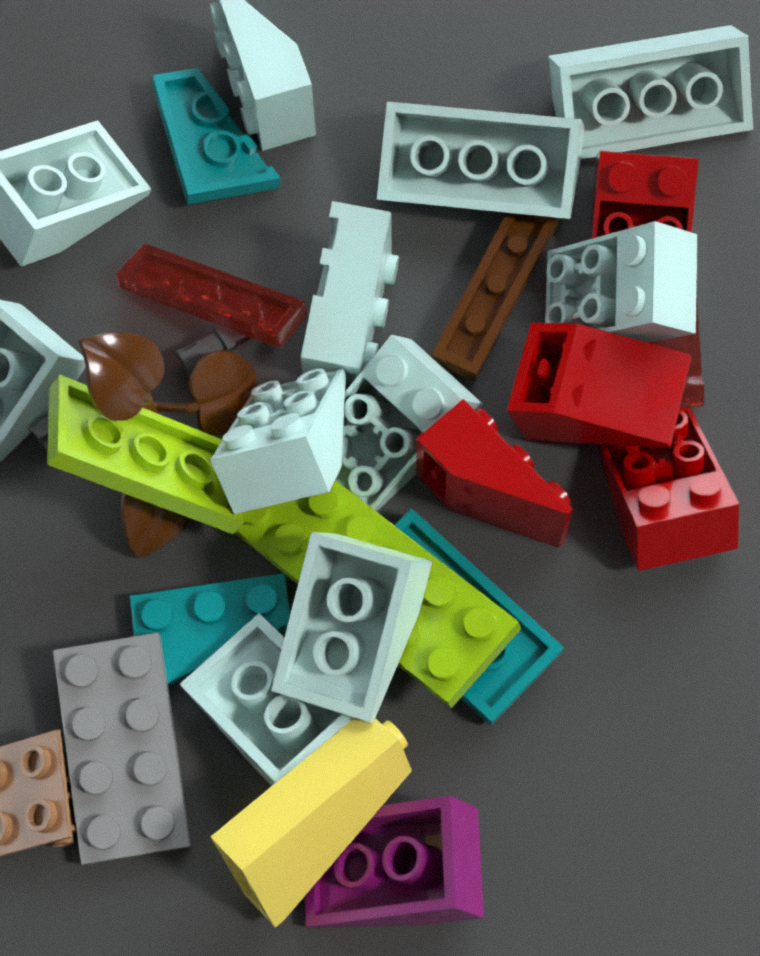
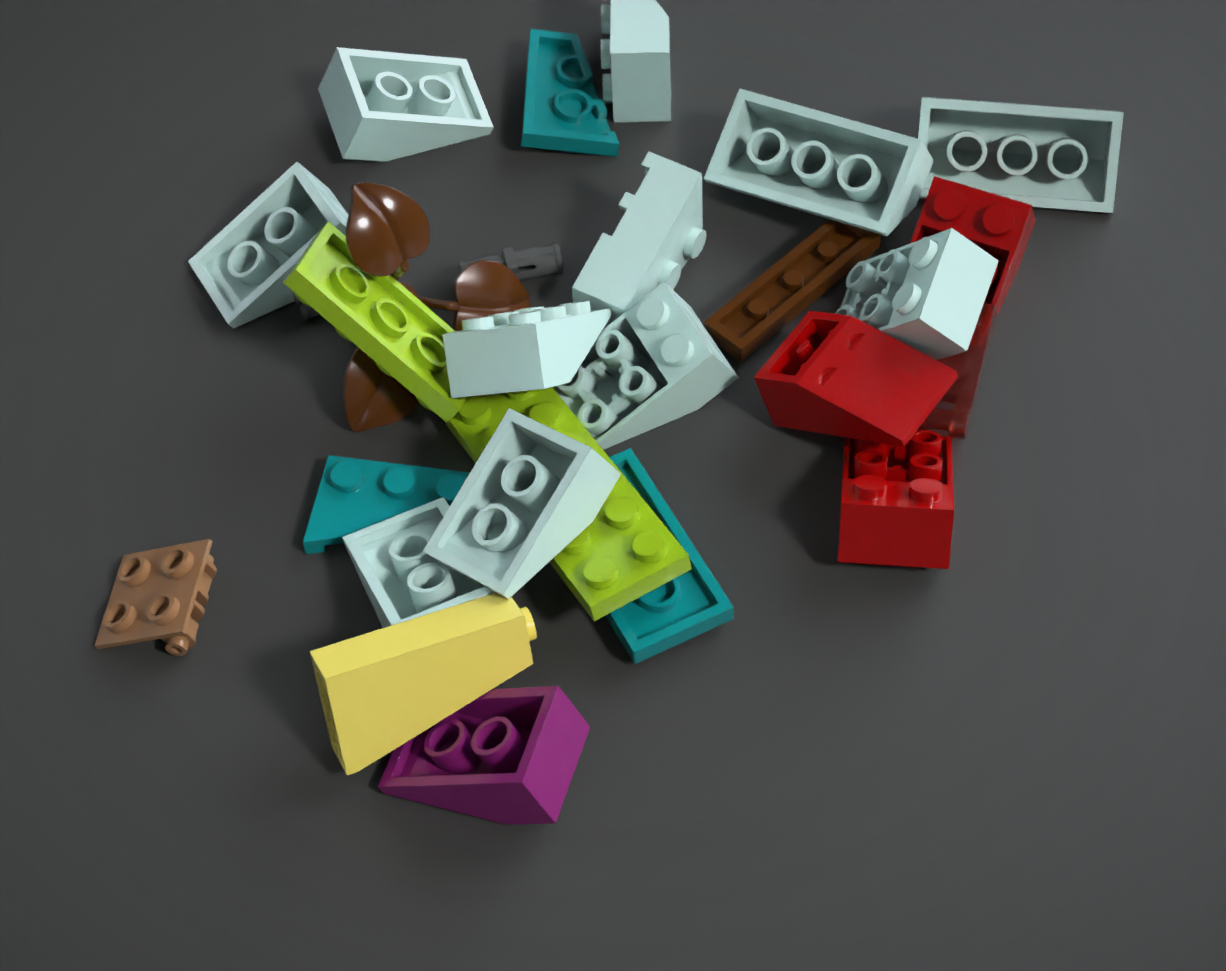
camera: 20 degrees right, 15 degrees down
light grey plate [53,632,191,865] -> none
clear red plate [116,243,308,349] -> none
red slope [416,399,573,548] -> none

